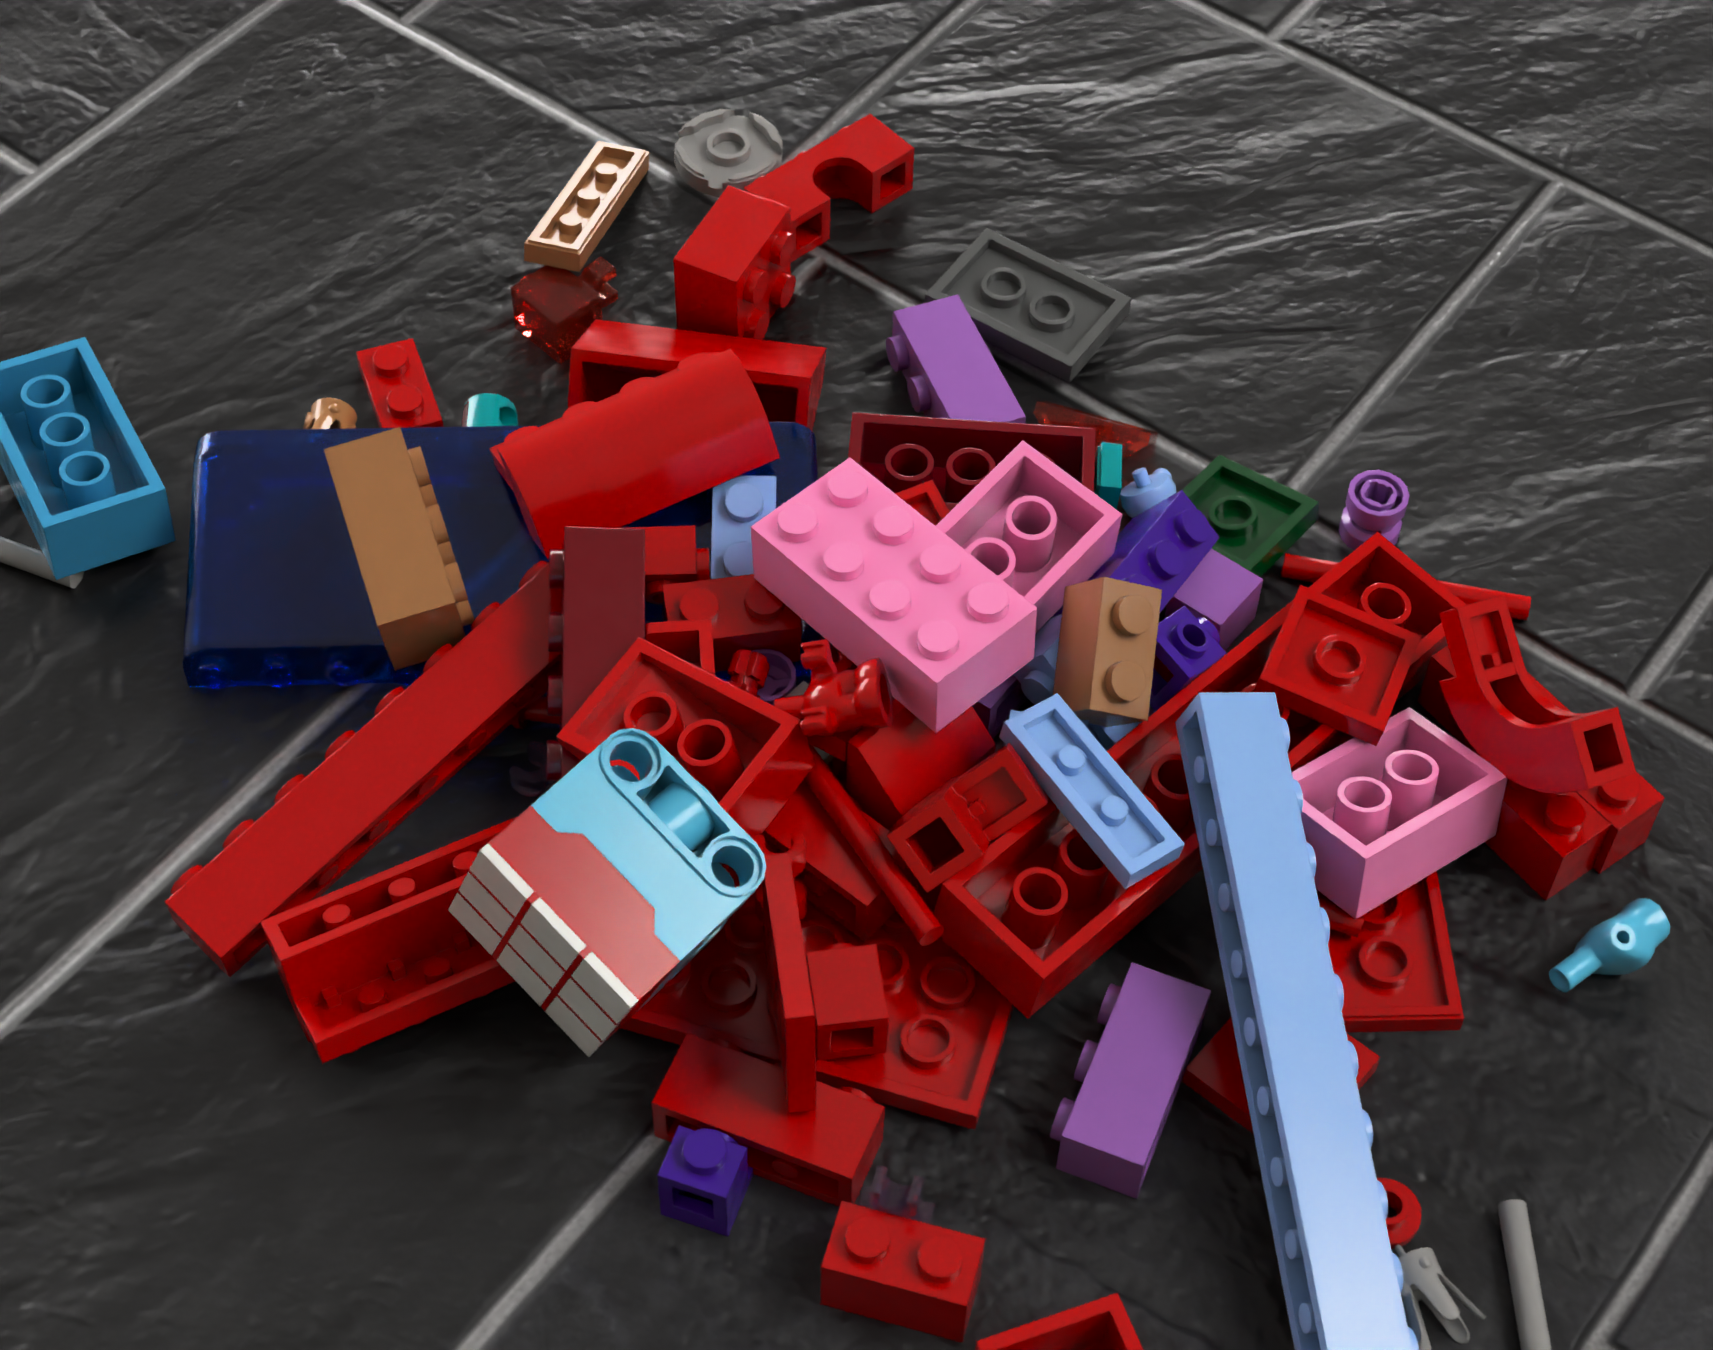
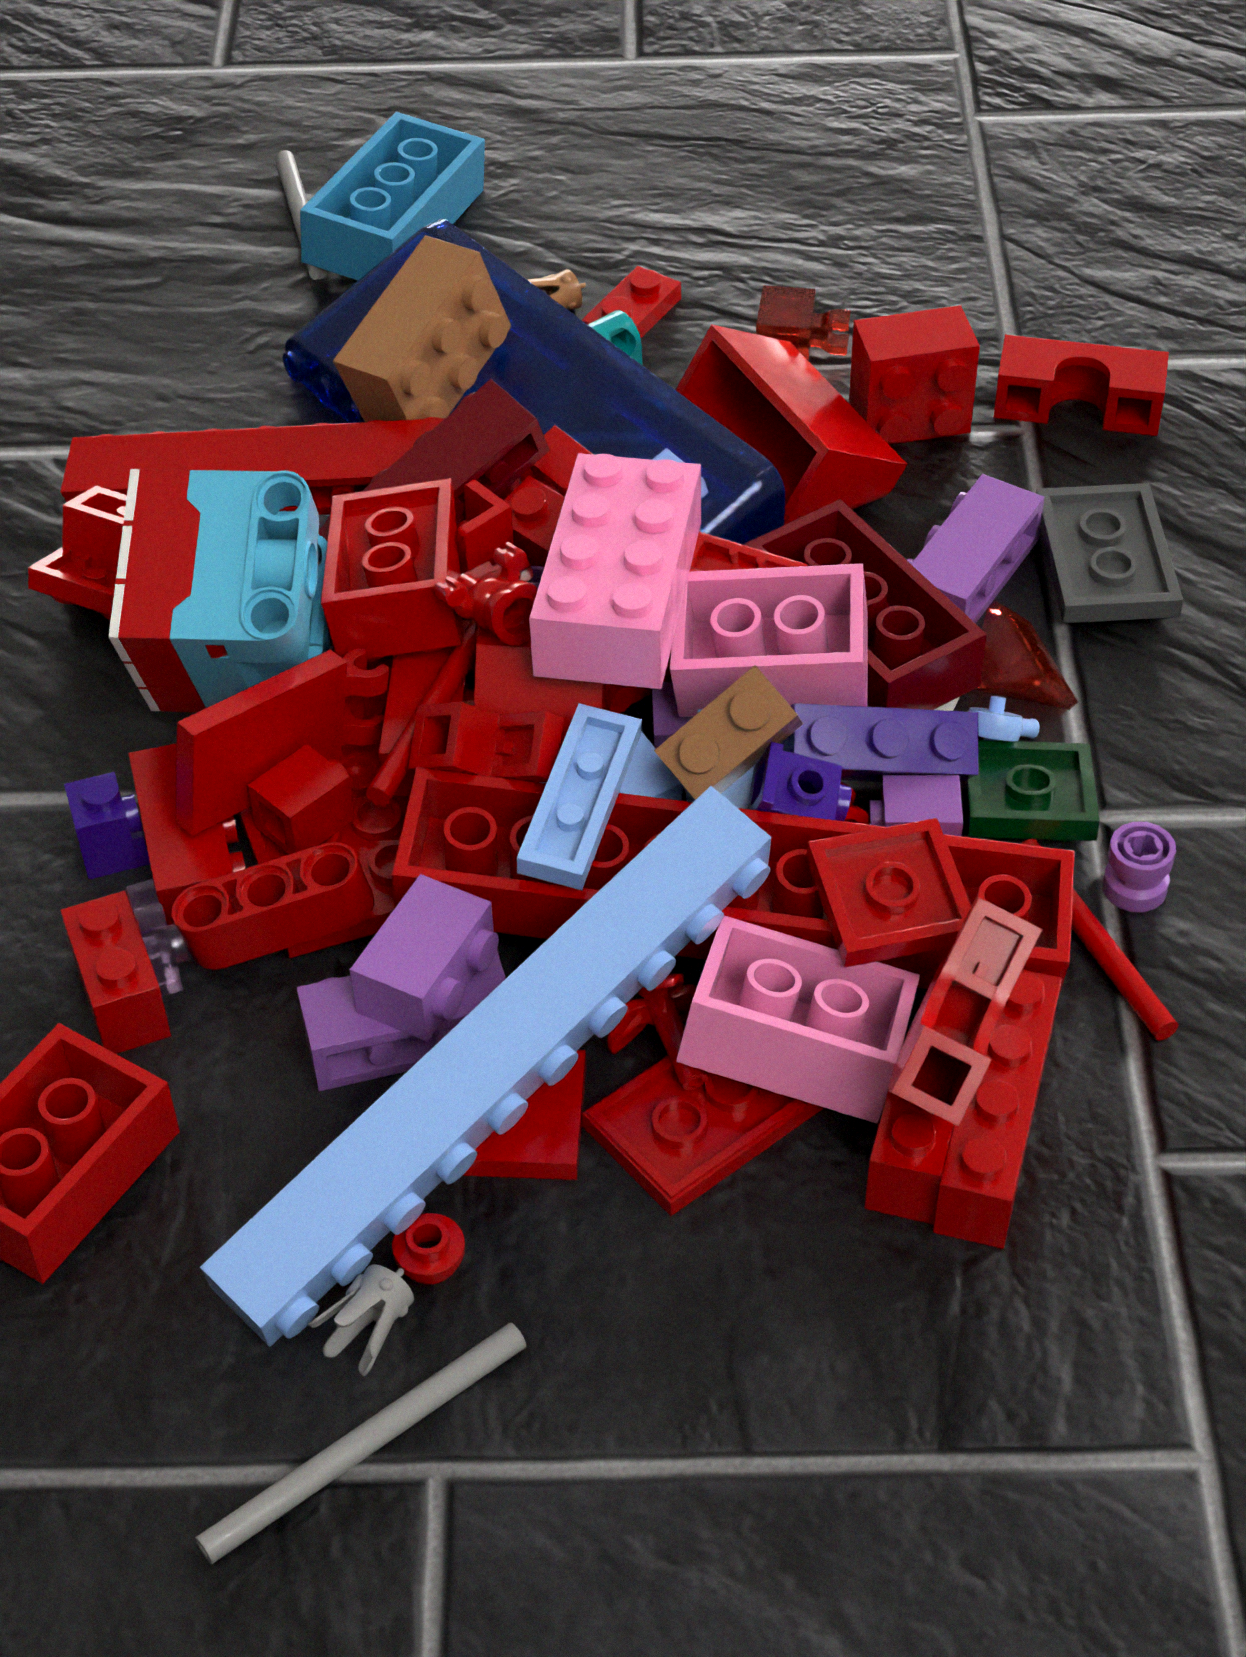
camera: 55 degrees right, 5 degrees down
red brick [489,349,780,559] -> none
medium nougat tile [524,141,649,272] -> none
light grey tile [674,109,782,197] -> none
teal tile [1094,442,1122,509] -> none
medium azure piece [1549,898,1671,992] -> none
none -> red beam [171,842,374,970]
none -> medium lavender brick [350,874,499,1042]

